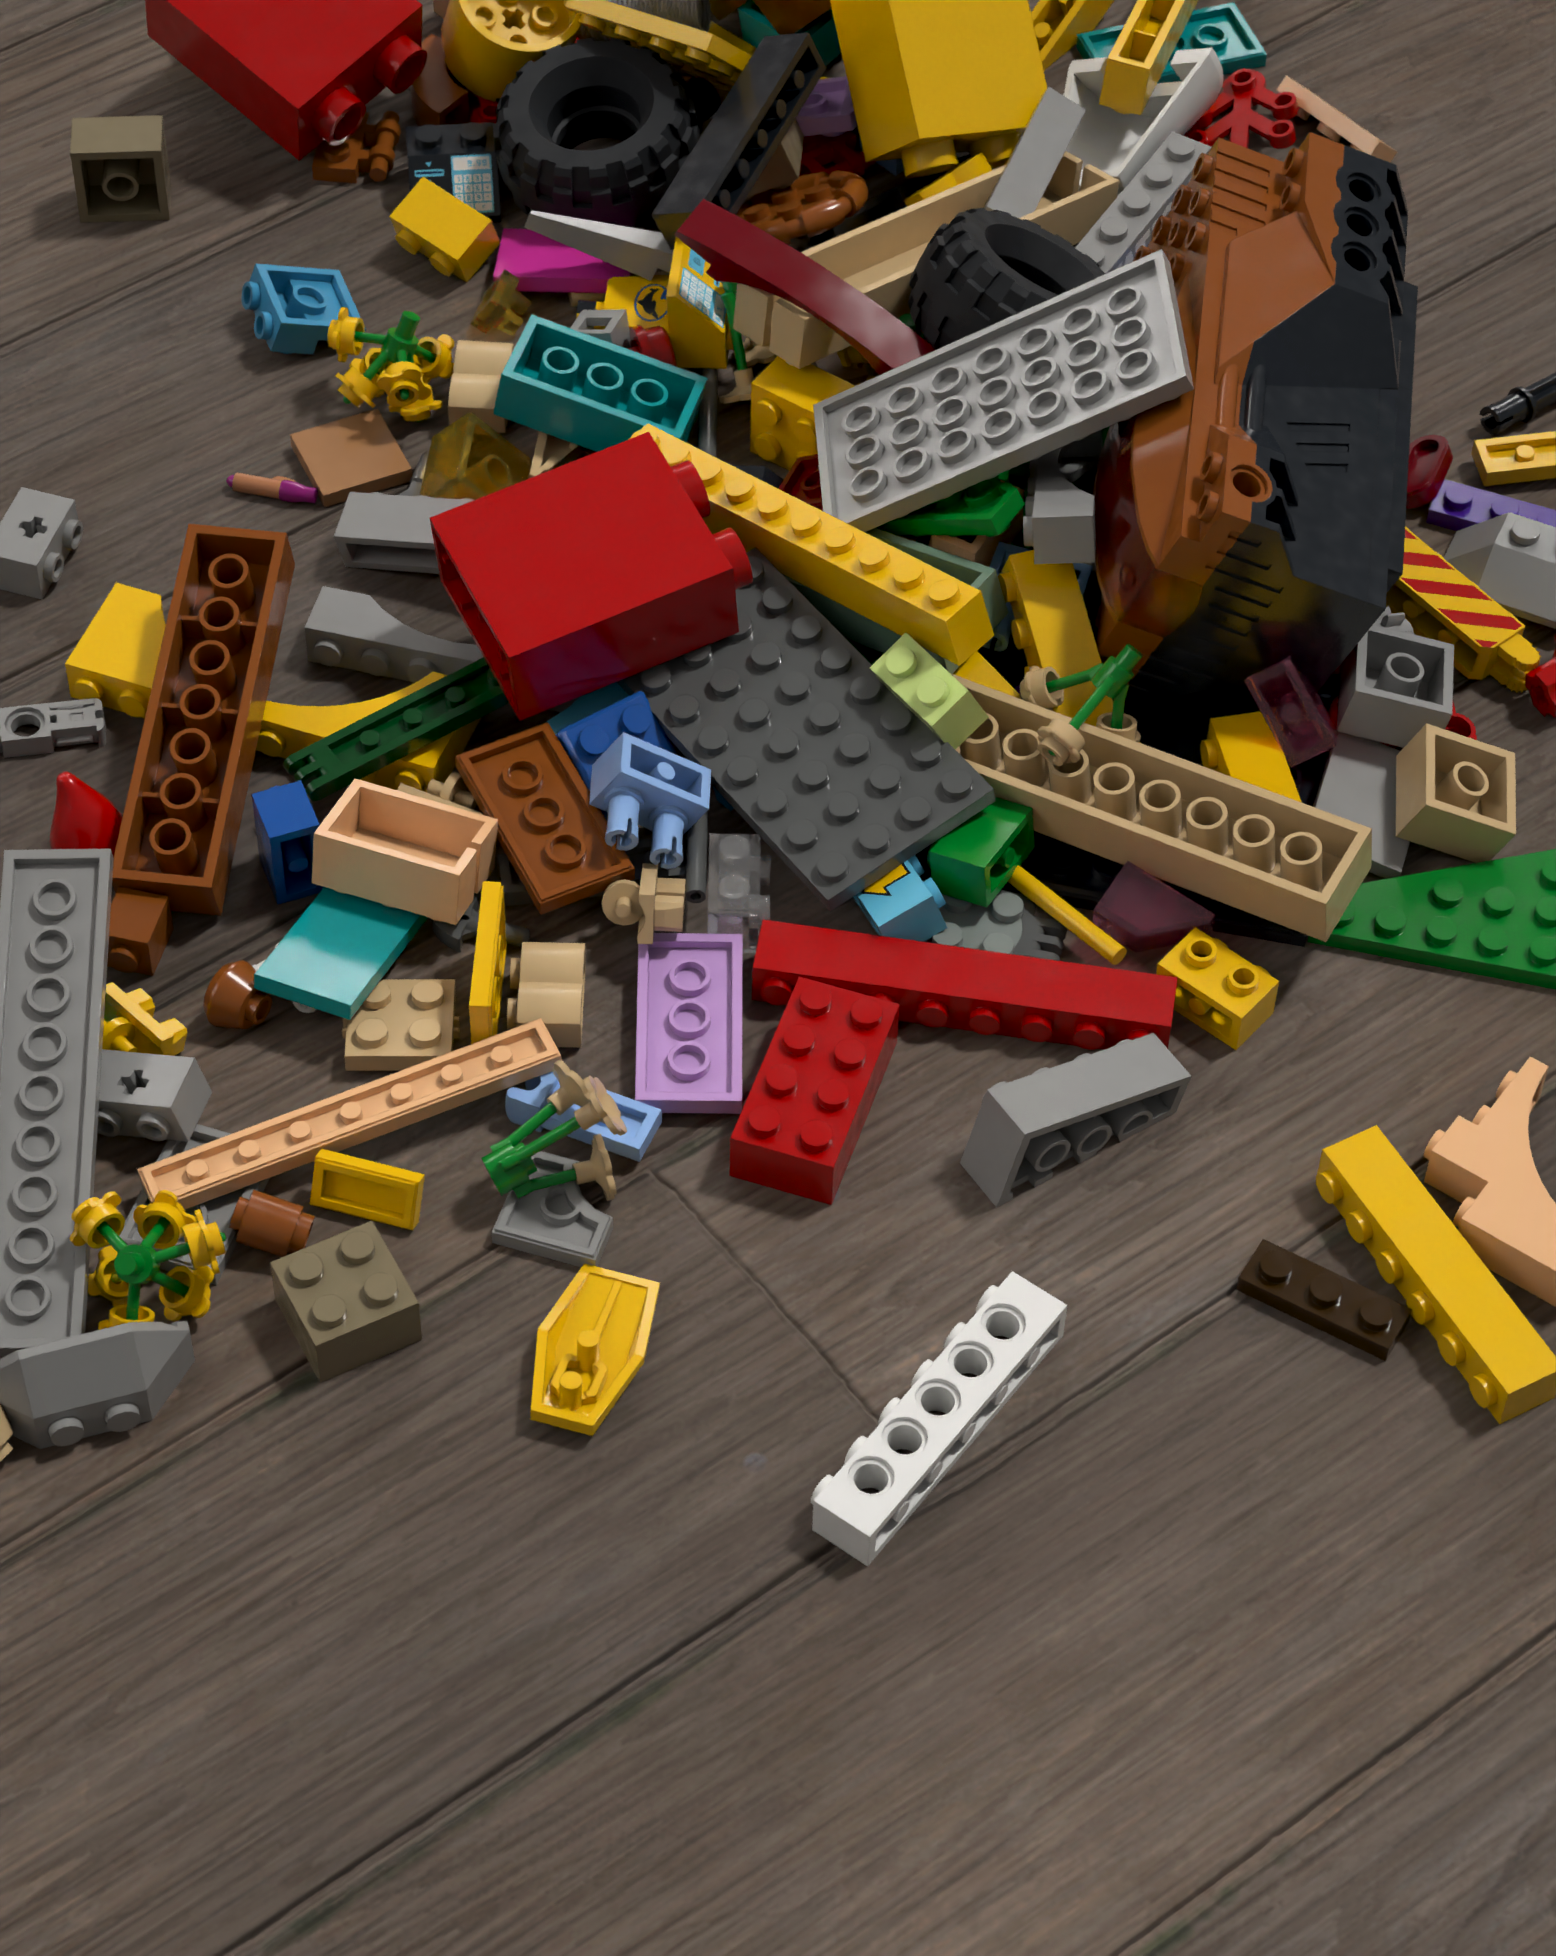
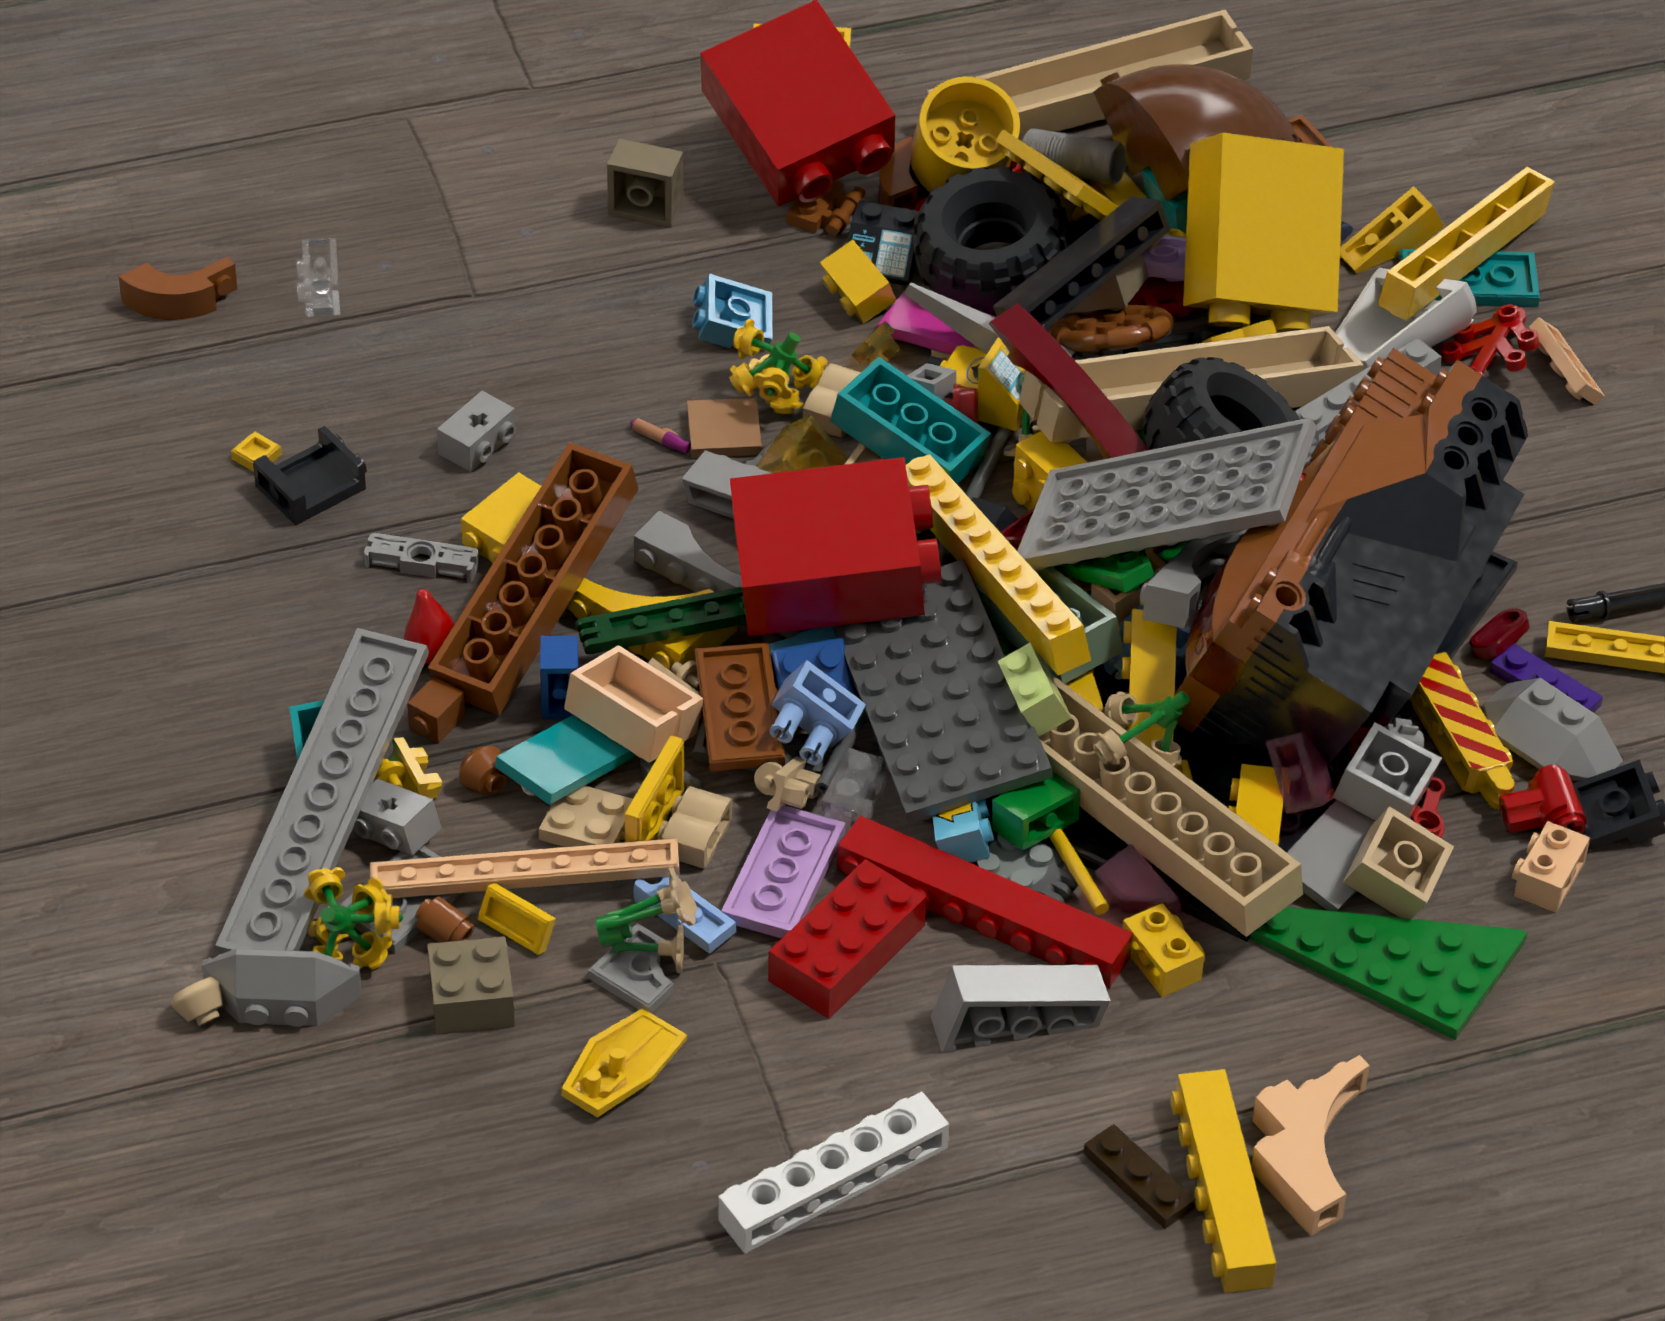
camera: 20 degrees right, 5 degrees down
light grey tile [984,86,1086,218] -> none

